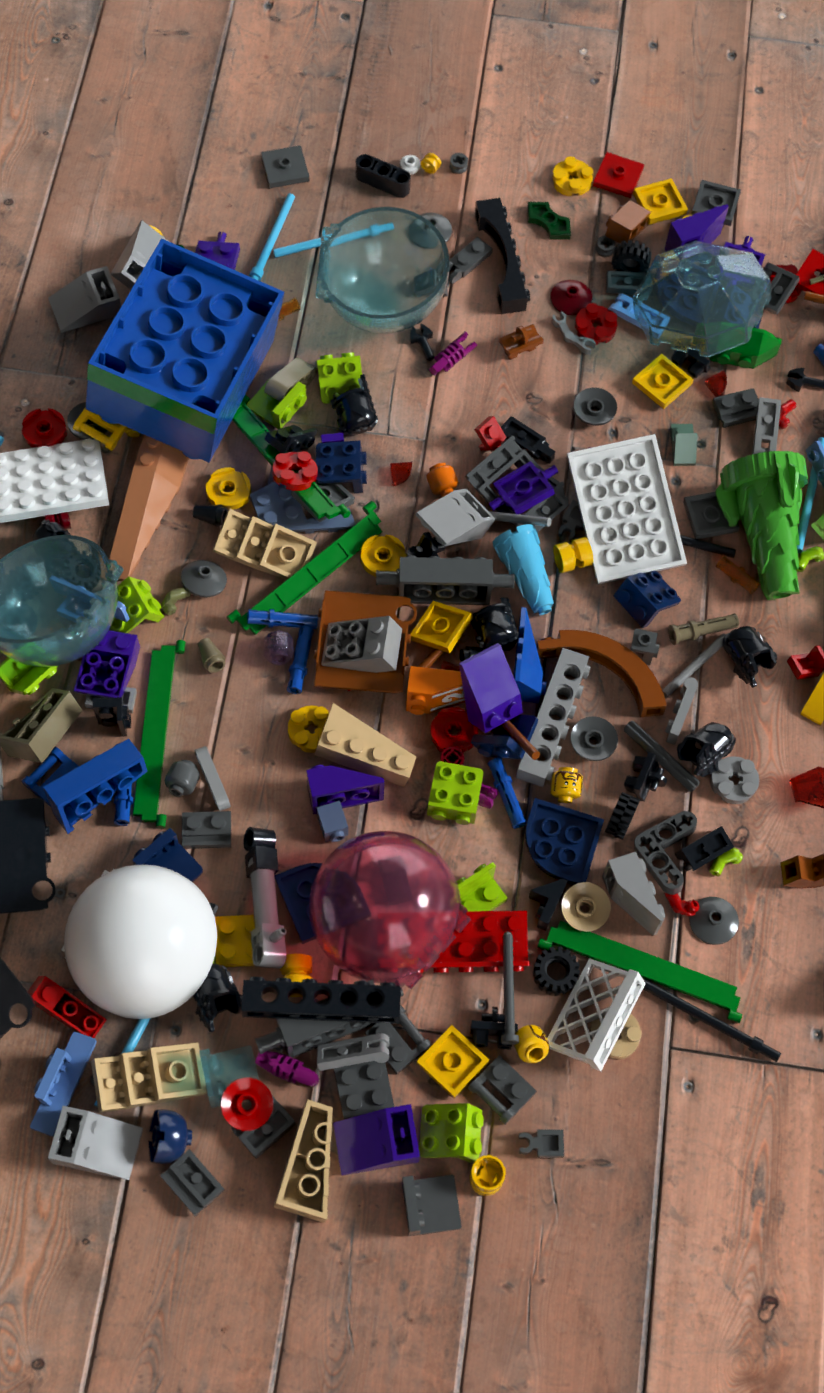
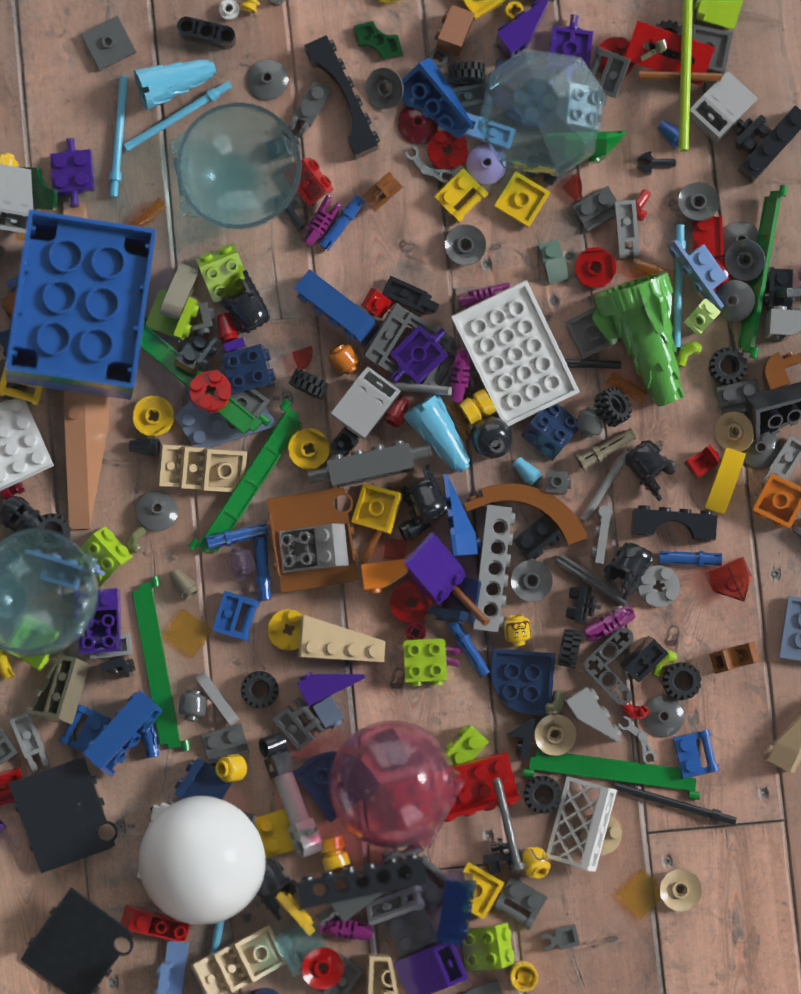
camera: 10 degrees left, 20 degrees up
none -> medium azure cone [134,59,216,110]
none -> clear yellow piece [163,609,212,657]
none -> dark grey bracket [192,302,216,335]
none -> blue plate [212,590,261,641]
none -> yellow head [216,754,247,782]
none -> red cone [217,312,239,344]
none -> black tyre [241,671,279,709]
none -> dark grey plate [272,697,326,751]
none -> yellow plate [276,891,315,936]
none -> red bracket [285,158,334,207]
none -> black tyre [289,368,329,400]
none -> blue wedge [294,269,379,347]
none -> blue pin [318,194,365,251]
none -> dark grey dish [366,67,404,109]
none -> red cone [384,395,410,427]
none -> blue wedge [402,58,473,139]
none -> yellow plate [434,168,488,223]
none -> clear blue brick [436,869,476,946]
none -> clear orange pin [444,400,471,441]
none -> magenta hinge [450,349,471,403]
none -> lavender dish [466,144,507,185]
none -> black cylinder [470,416,512,459]
none -> medium azure cone [512,457,543,487]
none -> black bracket [512,515,561,560]
none -> olive arm [546,690,564,715]
none -> red plate [575,247,616,289]
none -> dark grey head [576,406,604,438]
none -> magenta hinge [584,605,636,642]
none -> black tyre [594,387,632,427]
none -> clear yellow piece [617,869,662,919]
none -> light grey piece [618,716,656,764]
none -> black arch [631,505,718,541]
none -> blue pin [659,551,722,567]
none -> tan dish [660,869,702,911]
none -> black tyre [662,662,702,700]
none -> blue plate [672,730,720,779]

